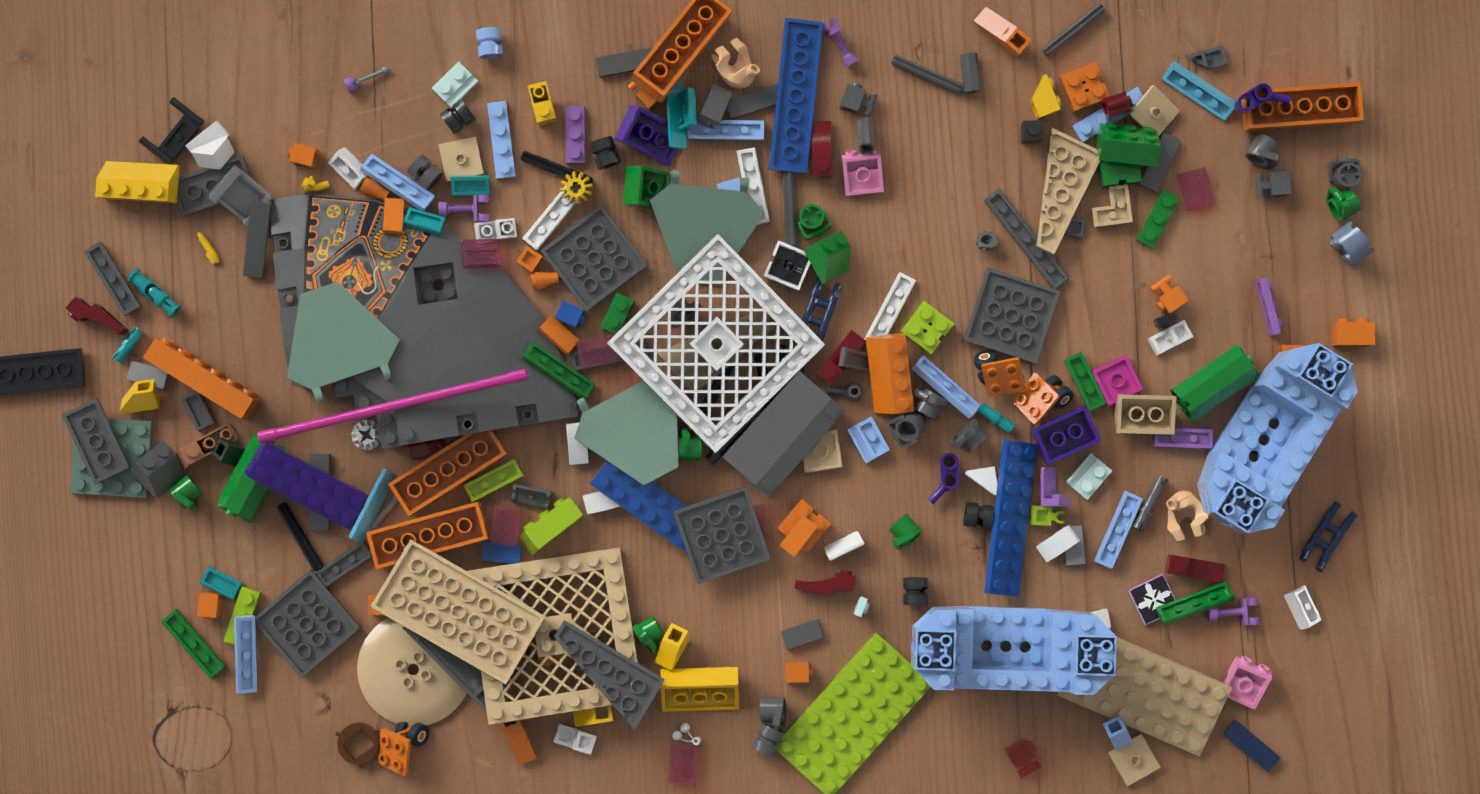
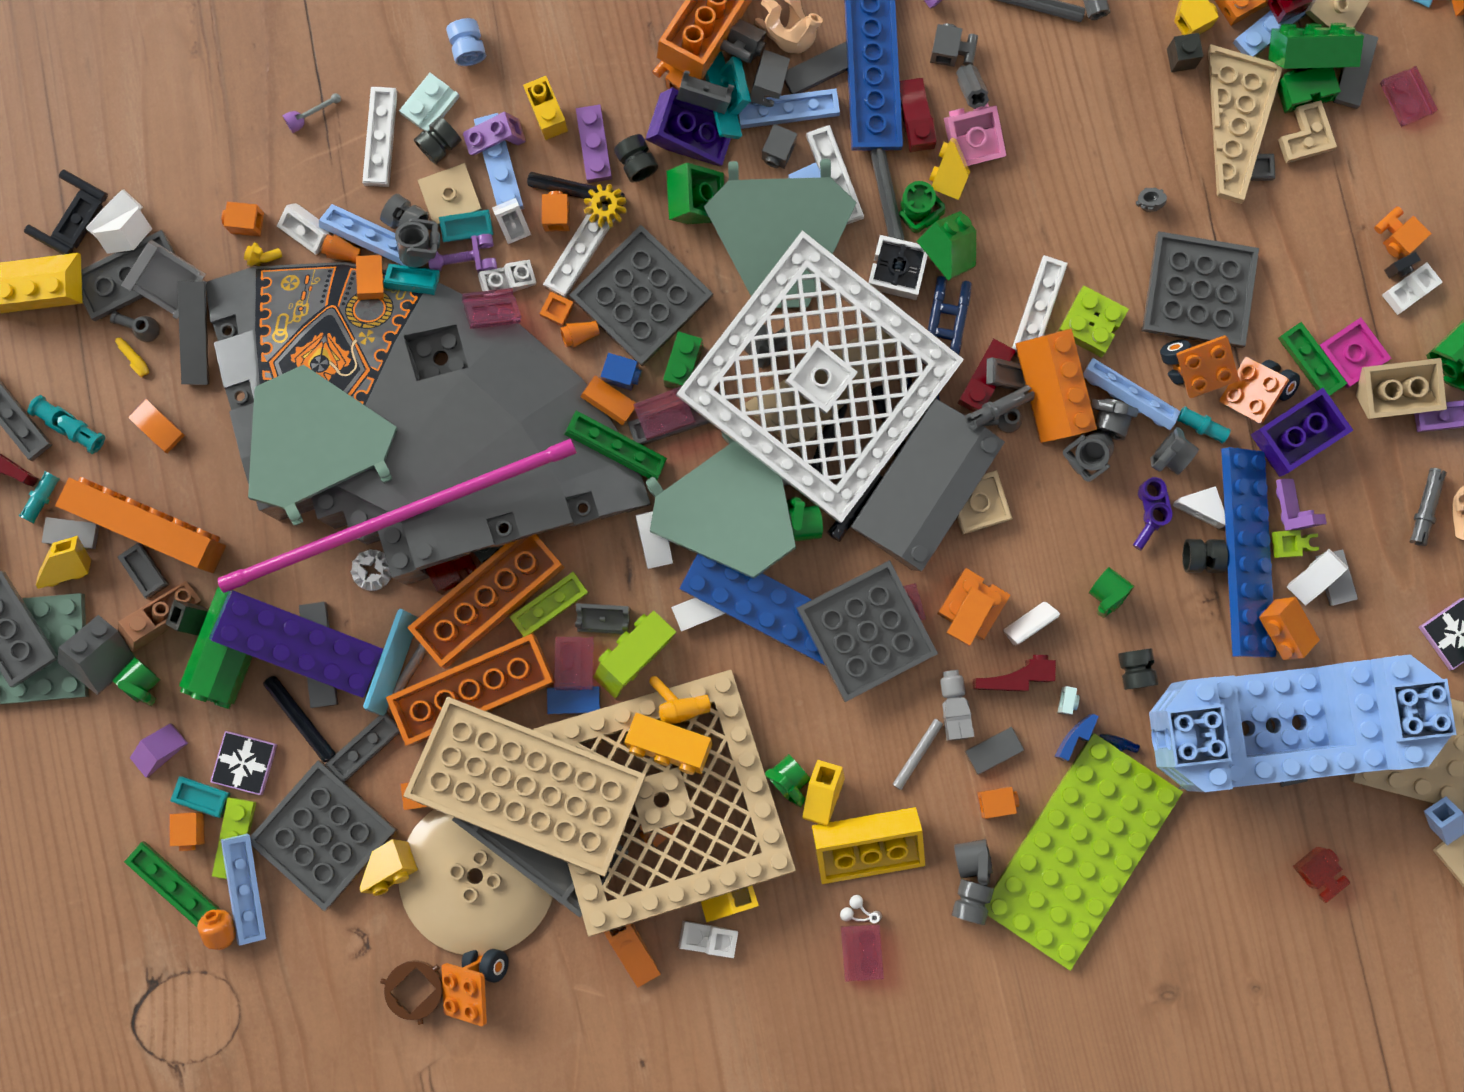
camera: 10 degrees left, 5 degrees down
dark grey wing [554,620,665,730] -> none
dark grey tile [596,47,652,78] -> none
light blue plate [847,416,890,463] -> none
dark grey tile [984,189,1070,289] -> none
light aqua plate [1066,453,1112,500] -> none
light blue plate [1094,491,1143,569] -> none
green plate [1136,189,1180,249] -> none
none -> dark grey bar [110,311,160,342]
none -> orange slope [128,399,185,454]
none -> medium lavender slope [130,723,188,778]
none -> orange head [197,909,236,950]
none -> black tile [210,731,277,795]
none -> yellow slope [360,839,418,896]
none -> white tile [362,87,398,187]
none -> dark grey piece [395,218,440,267]
none -> medium lavender bracket [463,112,526,156]
none -> white slope [492,198,531,244]
none -> orange brick [542,191,570,232]
none -> light orange brick [624,713,712,775]
none -> light orange piece [649,676,711,724]
none -> dark grey hinge [676,70,734,114]
none -> dark grey brick [720,19,766,63]
none -> dark grey brick [762,124,797,169]
none -> light grey bar [892,719,943,790]
none -> yellow slope [929,137,970,200]
none -> light grey piece [940,670,974,741]
none -> dark grey pin [965,385,1035,430]
none -> blue slope [1054,714,1099,761]
none -> clear blue helmet [1099,734,1140,753]
none -> orange brick [1259,597,1320,660]

